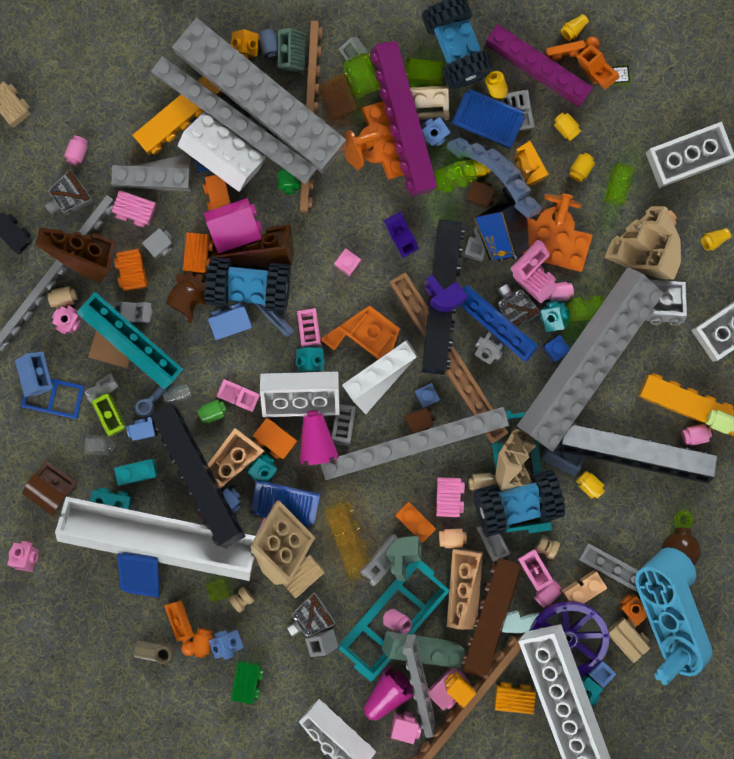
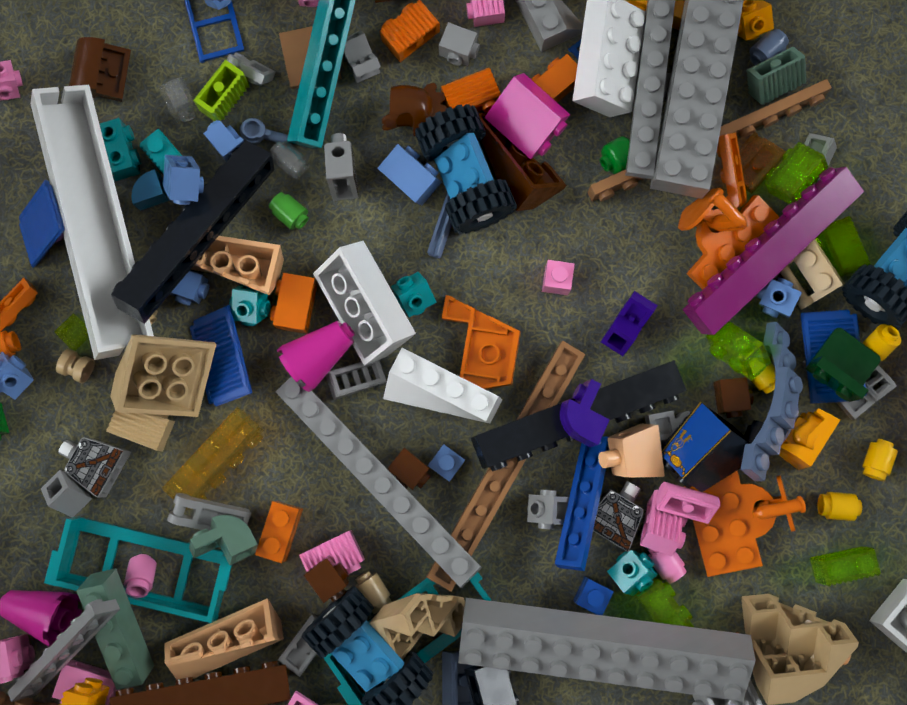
camera: 65 degrees right, 5 degrees down
bright pink slope [216,379,260,412] -> none
bright pink slope [297,308,322,348] -> none
light nougat brick [439,529,467,549] -> none
none -> dark azure brick [131,169,170,211]
none -> medium blue brick [163,155,204,205]
none -> reddish brown brick [304,555,349,603]
none -> light grey torso [324,133,359,201]
none -> light nougat torso [598,423,665,478]
none -> orange plate [717,132,747,209]
none -> dark green bracket [805,328,881,402]

